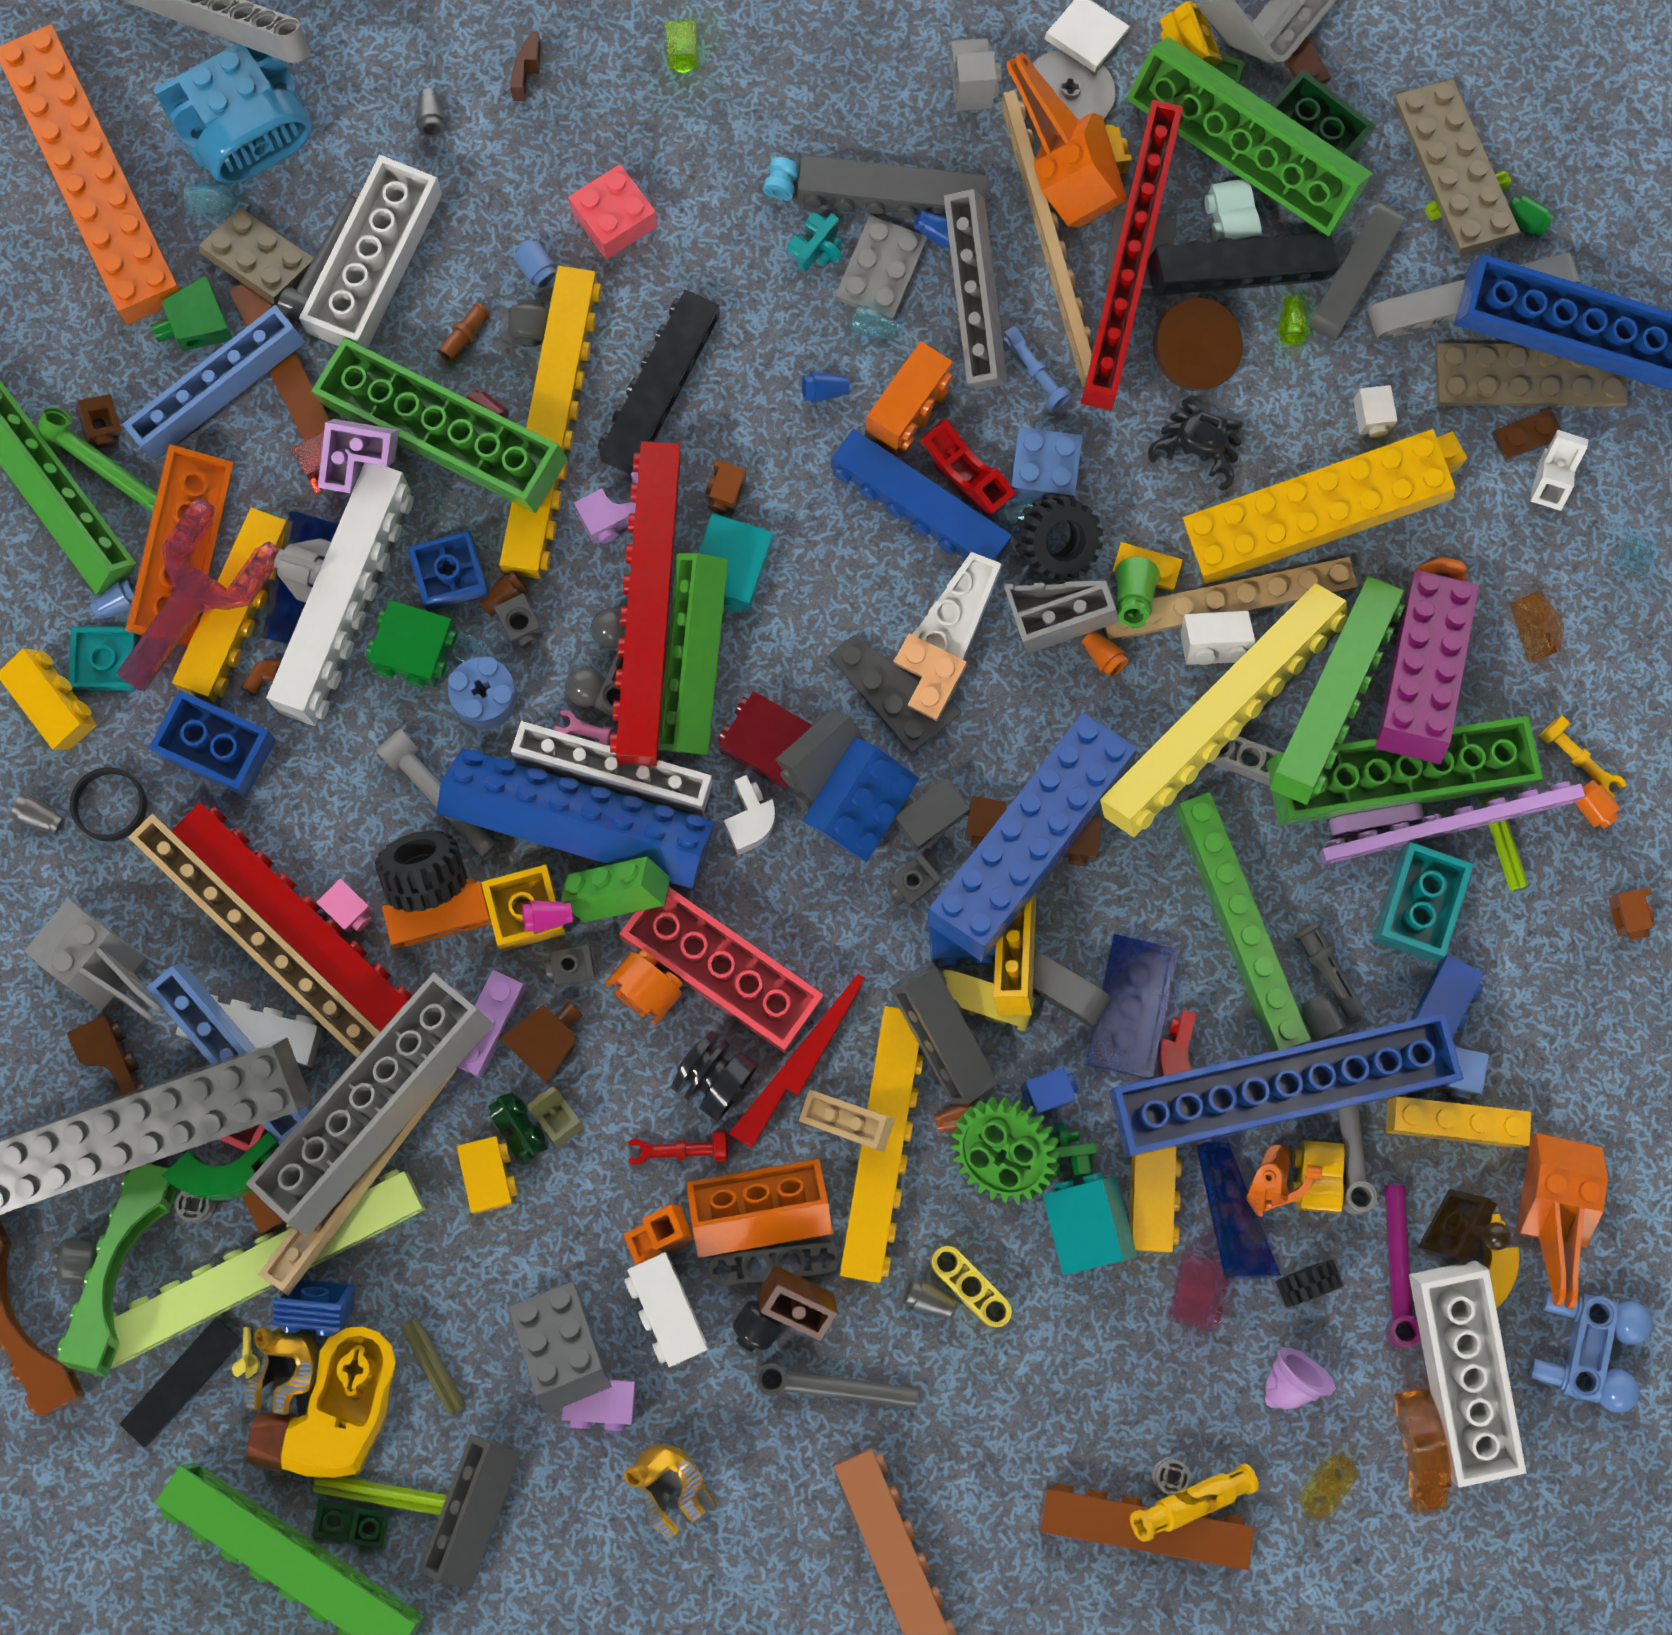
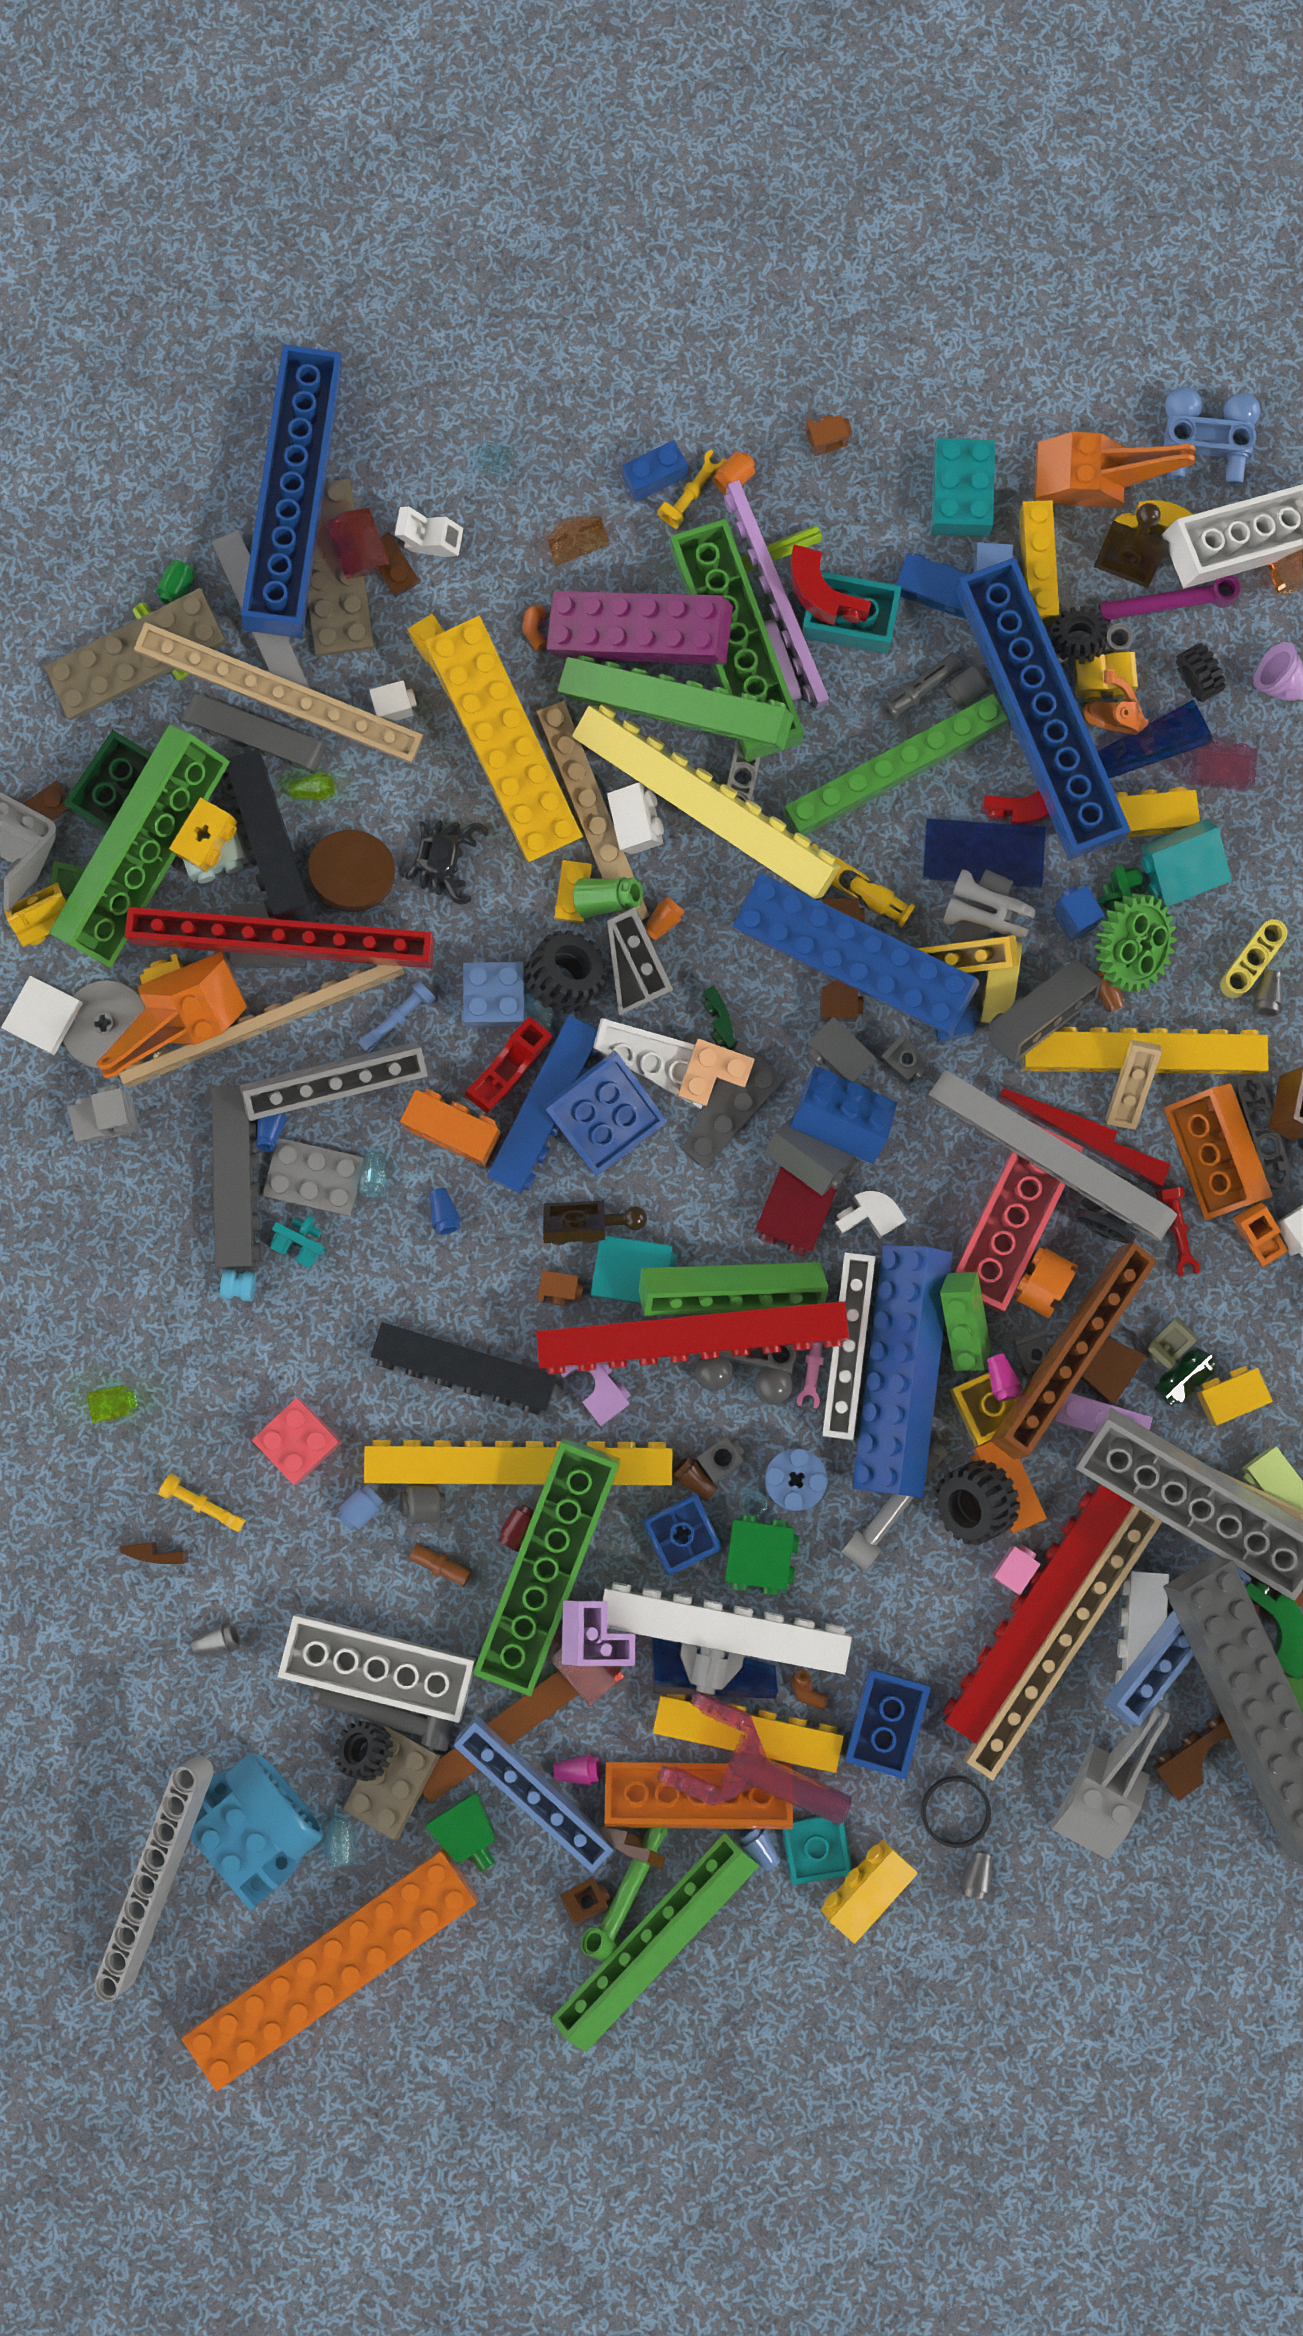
camera: 90 degrees left, 5 degrees up
none -> tan plate [134,622,423,764]
none -> yellow piece [158,1473,246,1532]
none -> yellow brick [169,797,238,873]
none -> clear red brick [326,508,389,579]
none -> black tyre [334,1720,393,1781]
none -> blue plate [543,1051,668,1177]
none -> dark brown plate [543,1200,647,1245]
none -> dark pink cone [554,1754,601,1785]
none -> reddish brown slope [600,1827,666,1869]
none -> blue brick [622,440,688,503]
none -> dark green slope [702,985,734,1050]
none -> red arch [790,544,871,625]
none -> yellow piece [812,843,916,928]
none -> light grey beam [928,1070,1177,1241]
none -> teal brick [931,438,996,537]
none -> light grey piece [943,869,1036,938]
none -> dark orange brick [990,1242,1158,1459]
none -> black tyre [1052,606,1107,664]

